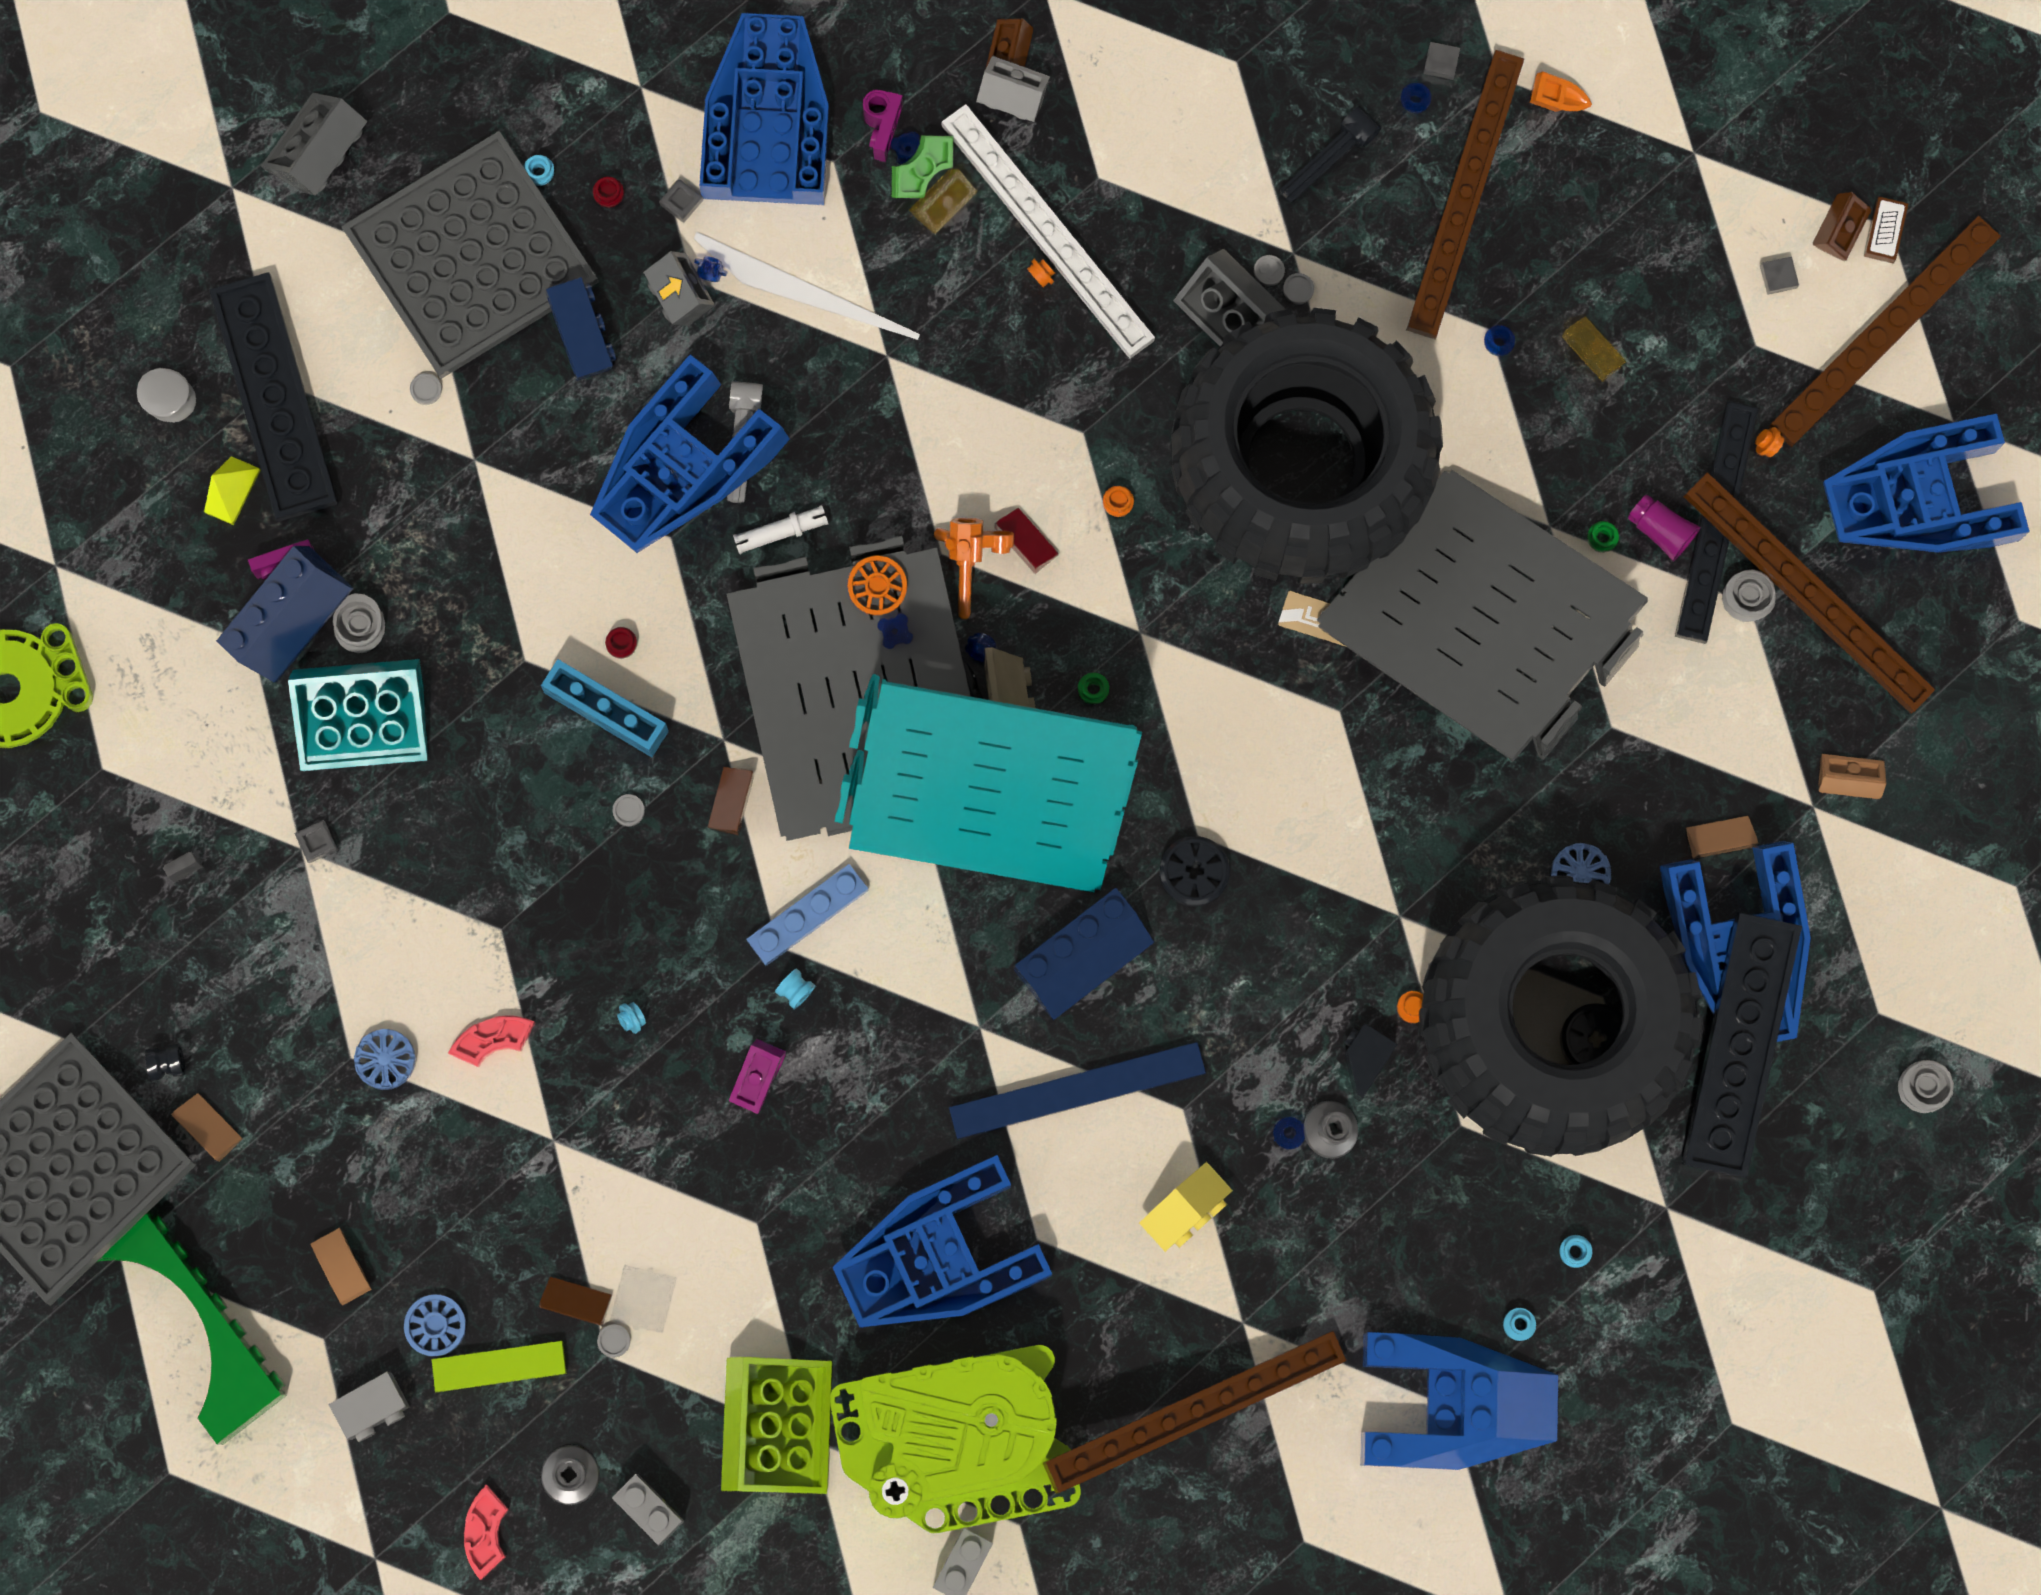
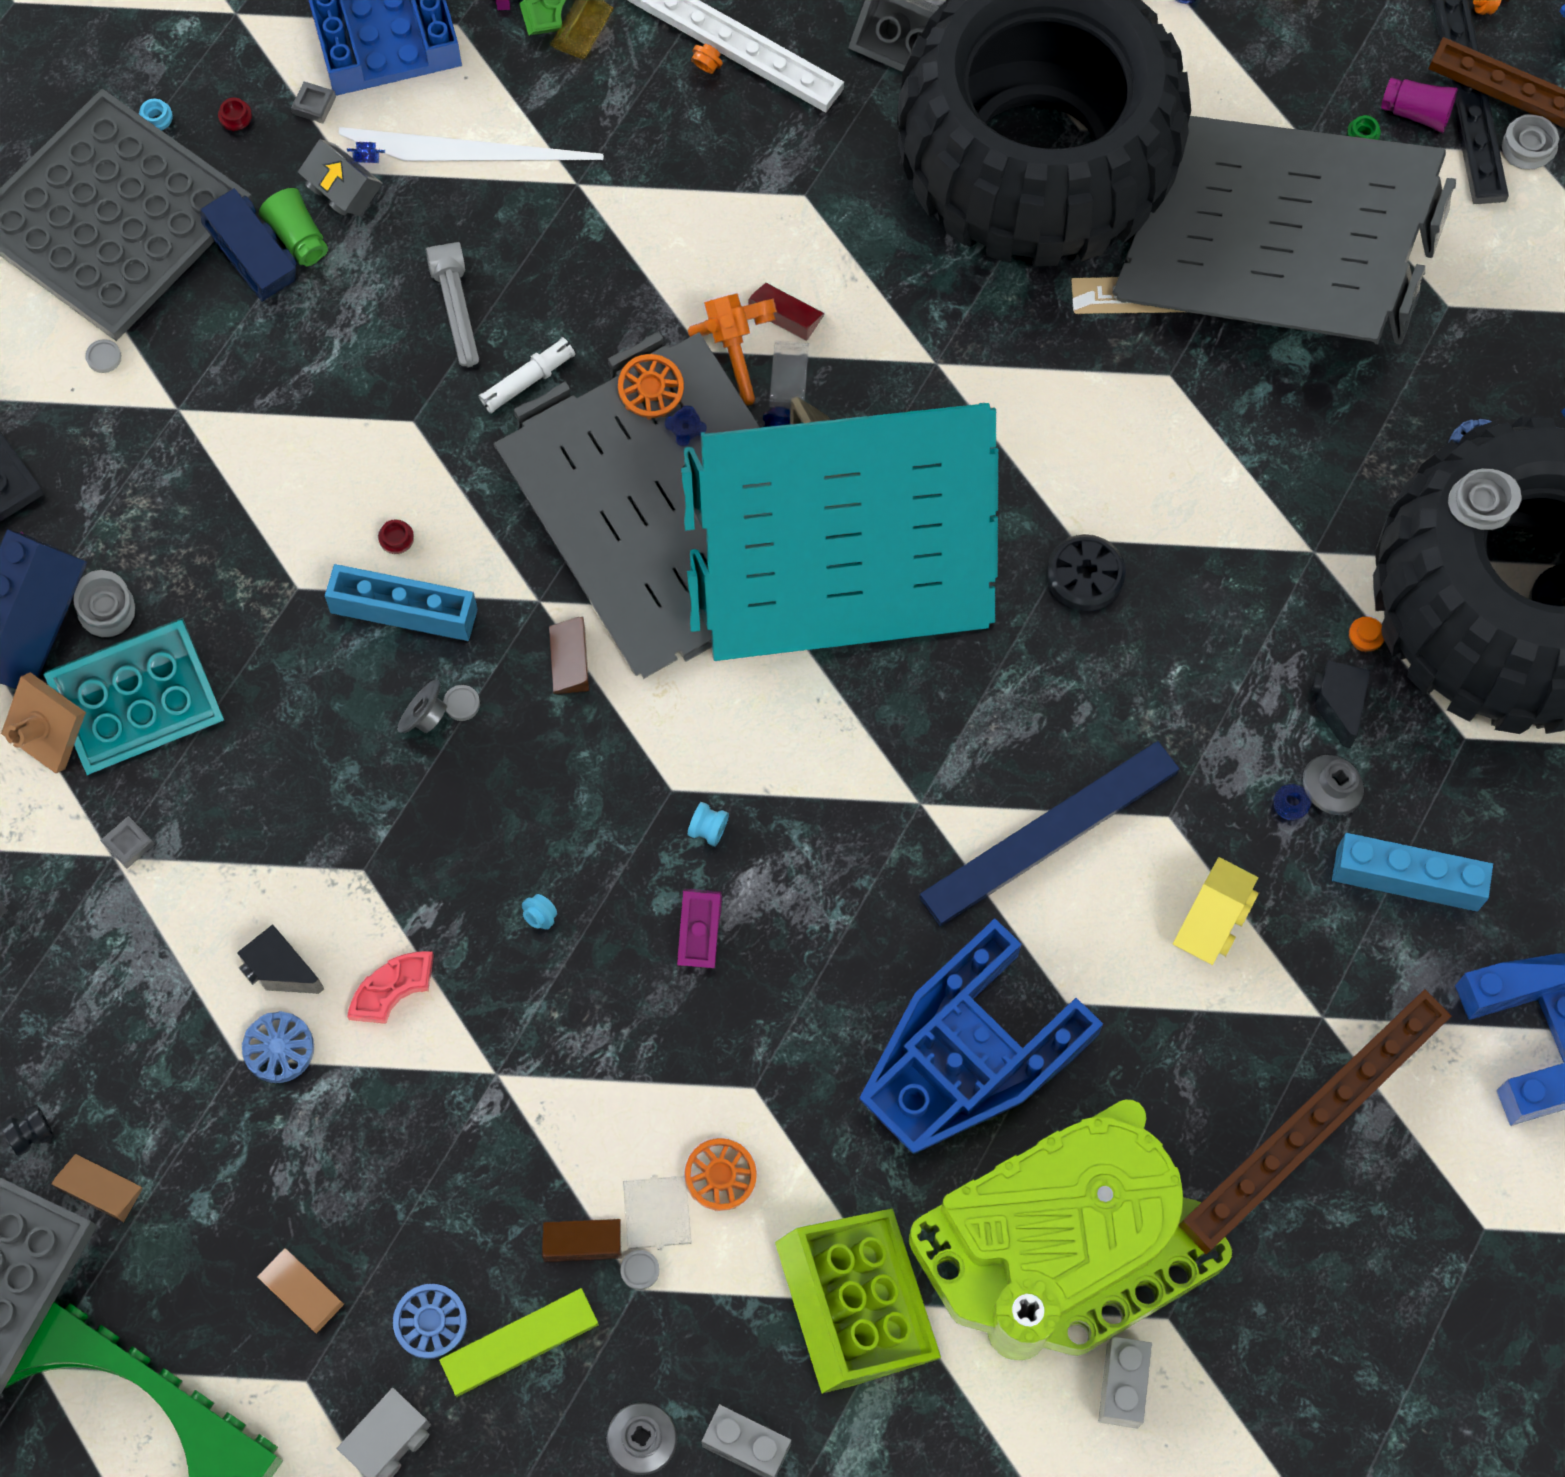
camera: 15 degrees left, 10 degrees down
blue wedge [590,355,790,553] -> none
medium blue plate [746,864,868,966] -> none
dark blue slope [1014,888,1154,1021] -> none
orange plate [1103,486,1134,517] -> none
none -> medium nougat tile [1,673,86,773]
none -> black slope [237,924,324,994]
none -> bright green plant [259,188,328,267]
none -> flat silver piece [397,679,447,733]
none -> orange wheel [685,1138,757,1211]
none -> clear tile [770,341,809,408]
none -> dark azure brick [1332,833,1493,912]
none -> light grey piece [1448,468,1522,530]

